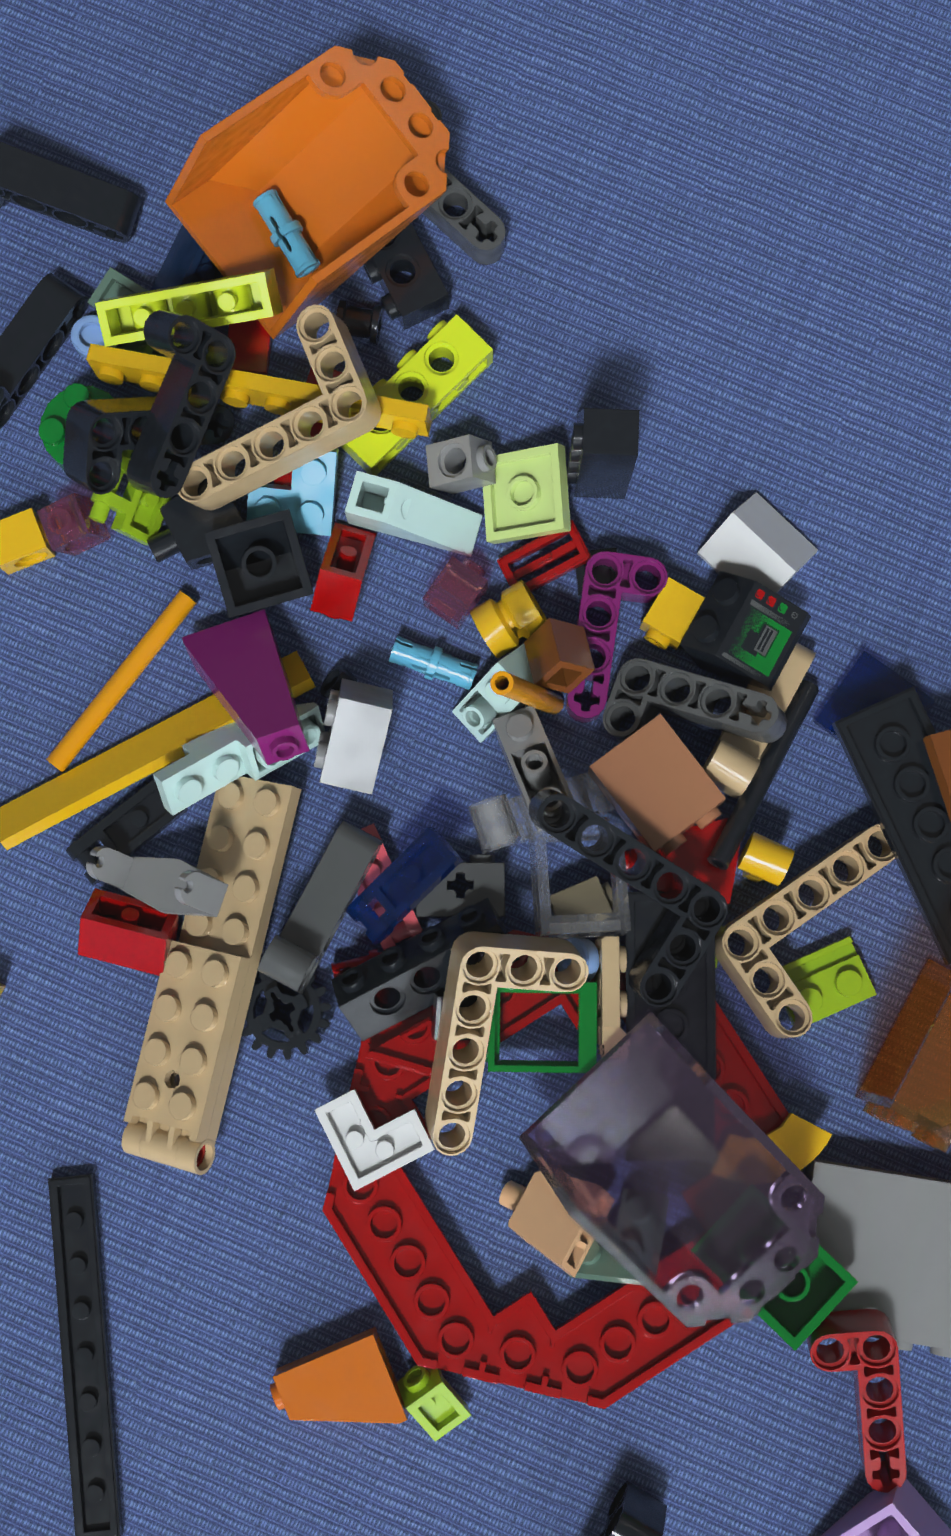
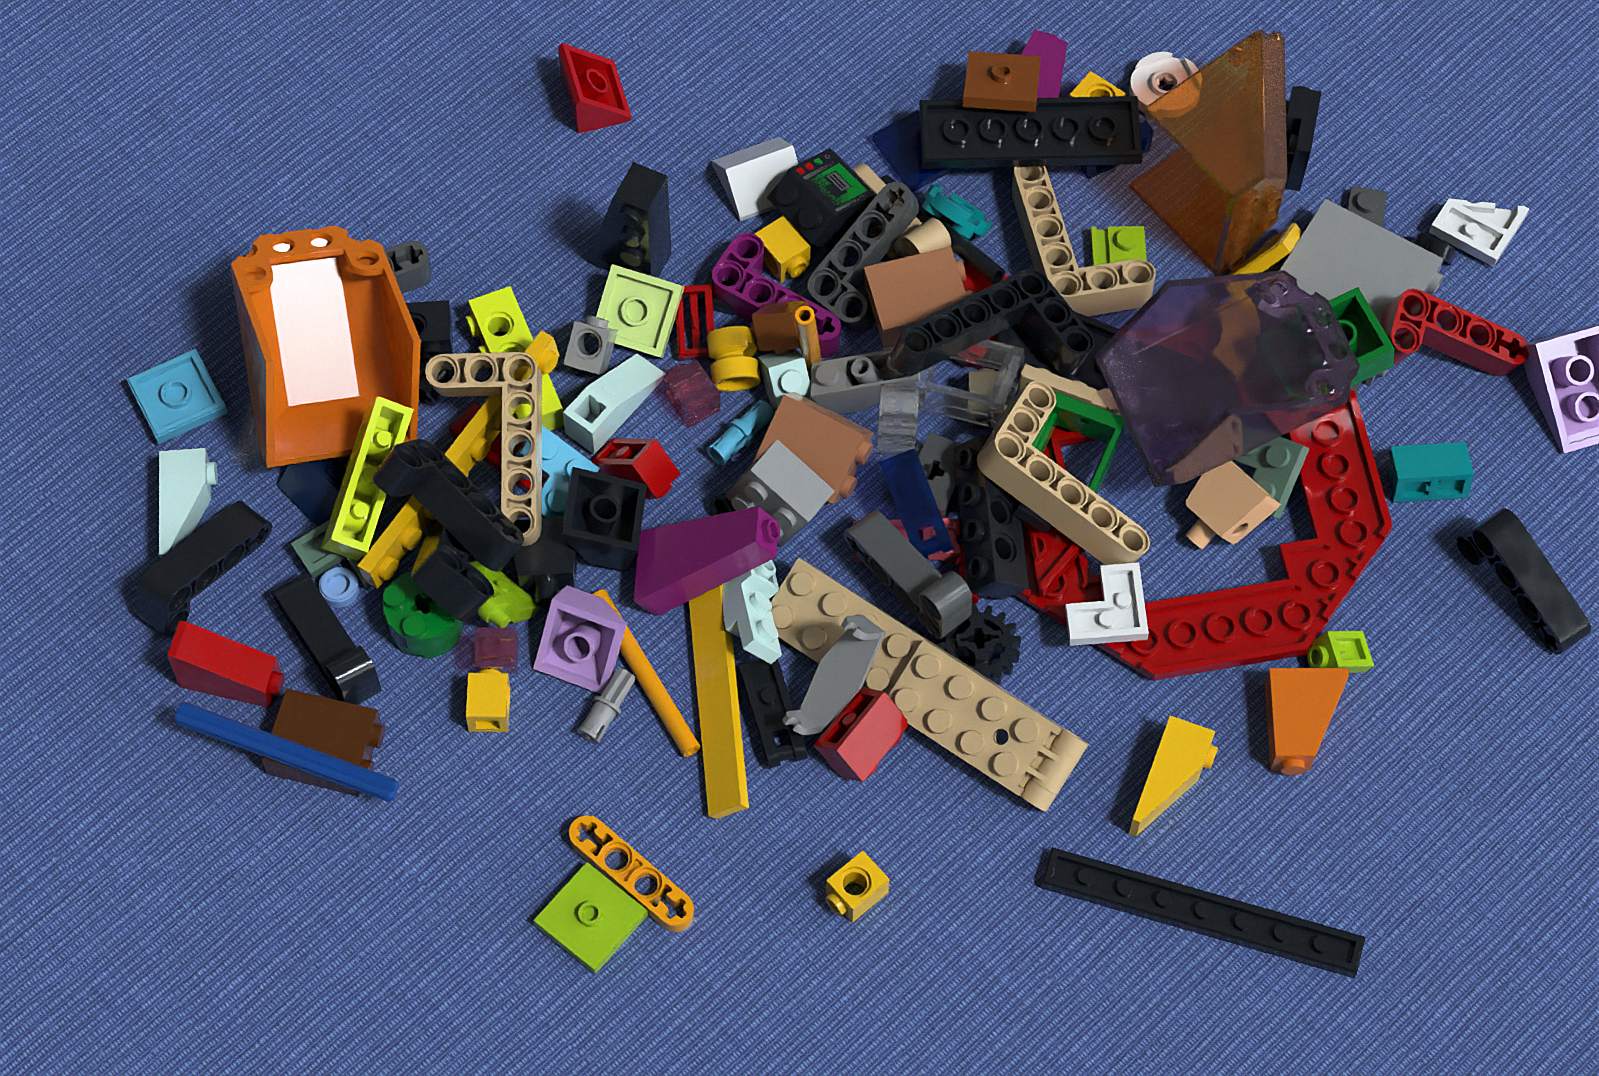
camera: 70 degrees left, 20 degrees down
medium azure pin [253,189,321,278] -> none
yellow piece [737,831,795,886] -> none
none -> medium azure plate [126,348,228,444]
none -> light aqua slope [159,448,218,559]
none -> lavender slope [533,585,627,694]
none -> red slope [558,43,632,134]
none -> light grey axle [577,668,635,744]
none -> nougat brick [753,392,874,504]
none -> teal plate [922,183,993,239]
none -> yellow slope [1129,716,1218,836]
none -> yellow tile [1224,223,1303,292]
none -> teal hinge [1387,442,1474,503]

